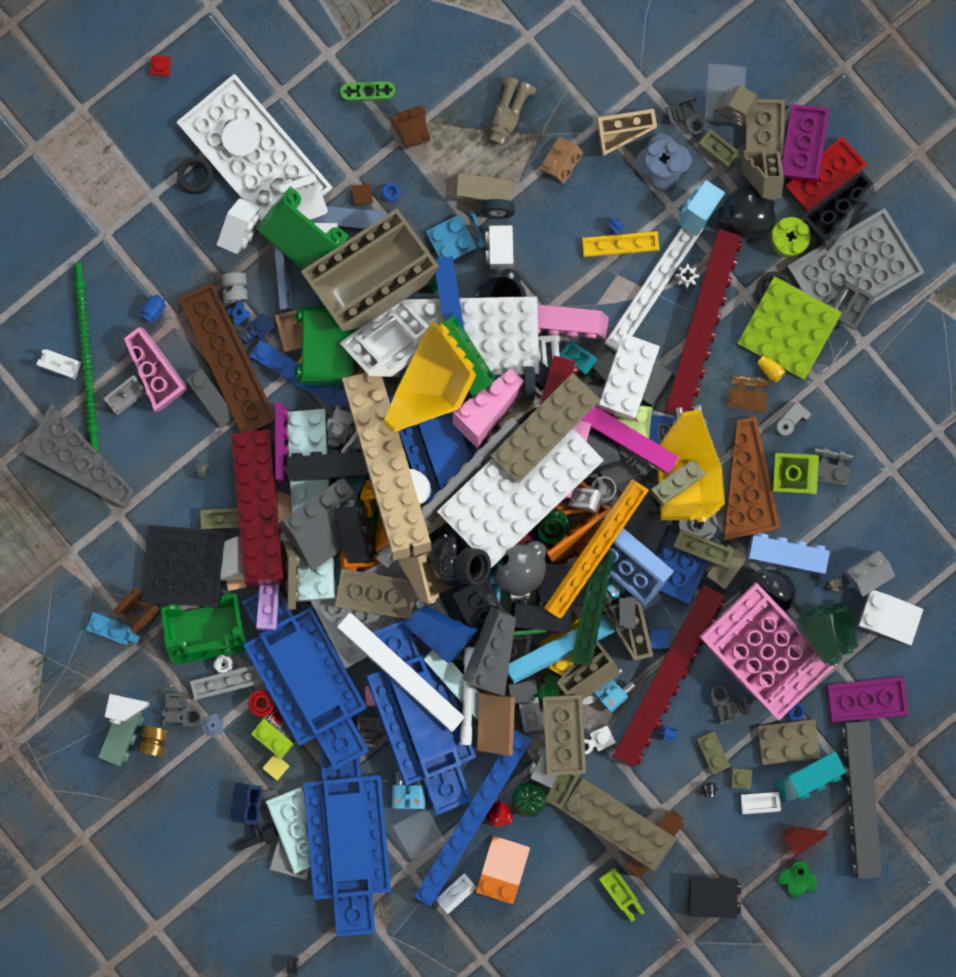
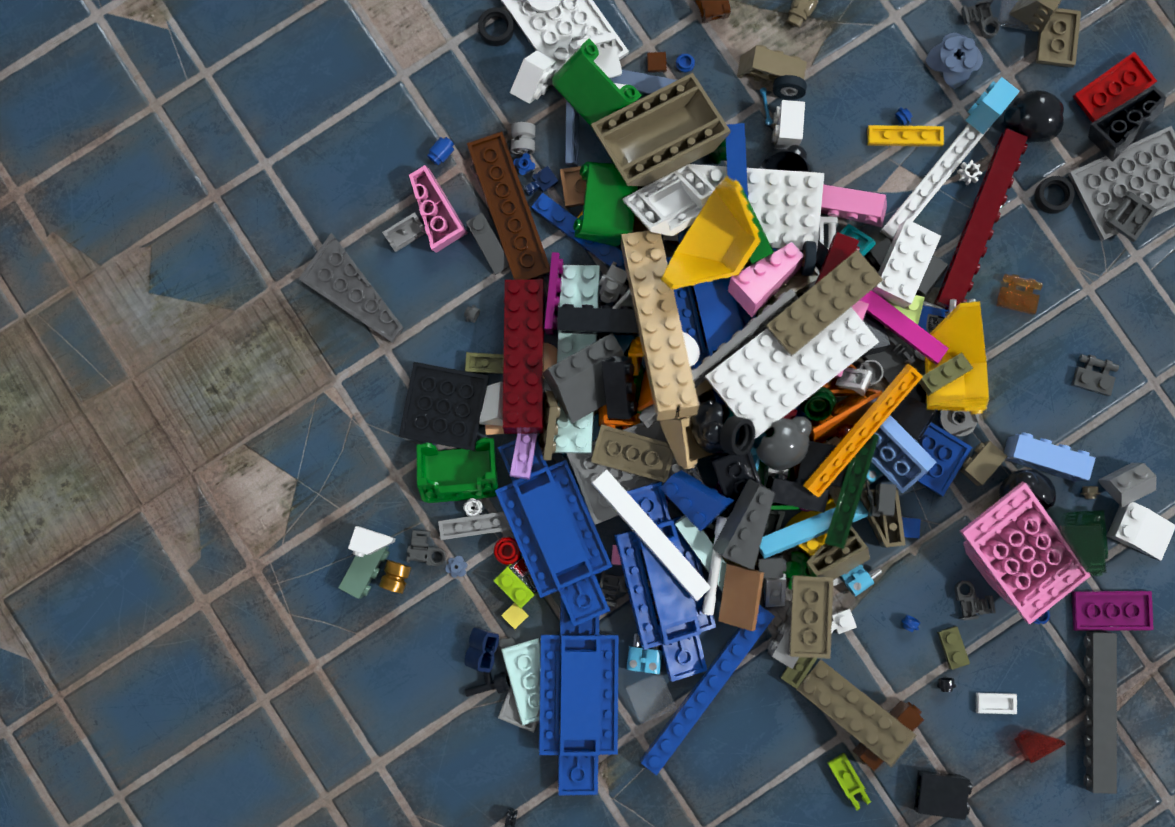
camera: 10 degrees right, 0 degrees up
white hinge [36,349,81,380] -> none
green hose [74,263,99,452] -> none
dark azure hinge [86,612,141,645] -> none
reddish brown piece [113,588,159,633] -> none
dark azure plate [426,214,477,260] -> none
white plate [435,873,477,914] -> none
slope [476,836,530,904] -> none
red brick [487,801,513,827] -> none
dark green piece [512,782,546,817] -> none
medium nougat bracket [539,137,583,184] -> none
tan wedge [596,109,657,156] -> none
dark red brick [613,585,725,767] -> none
olive plate [674,529,735,569] -> none
olive plate [698,129,740,168] -> none
dark orange wing [724,417,781,541] -> none
olive plate [731,768,752,789] -> none
lime plate [738,276,842,380] -> none
dark tan wedge [740,150,784,200] -> none
yellow cone [757,356,786,383] -> none
dark tan plate [757,719,820,765] -> none
lime brick [770,217,810,258] -> none
lime brick [773,453,819,494] -> none
teal wedge [774,752,846,803] -> none
light grey leg [776,402,811,437] -> none
green plate [778,860,817,898] -> none
magenta plate [782,104,830,182] -> none

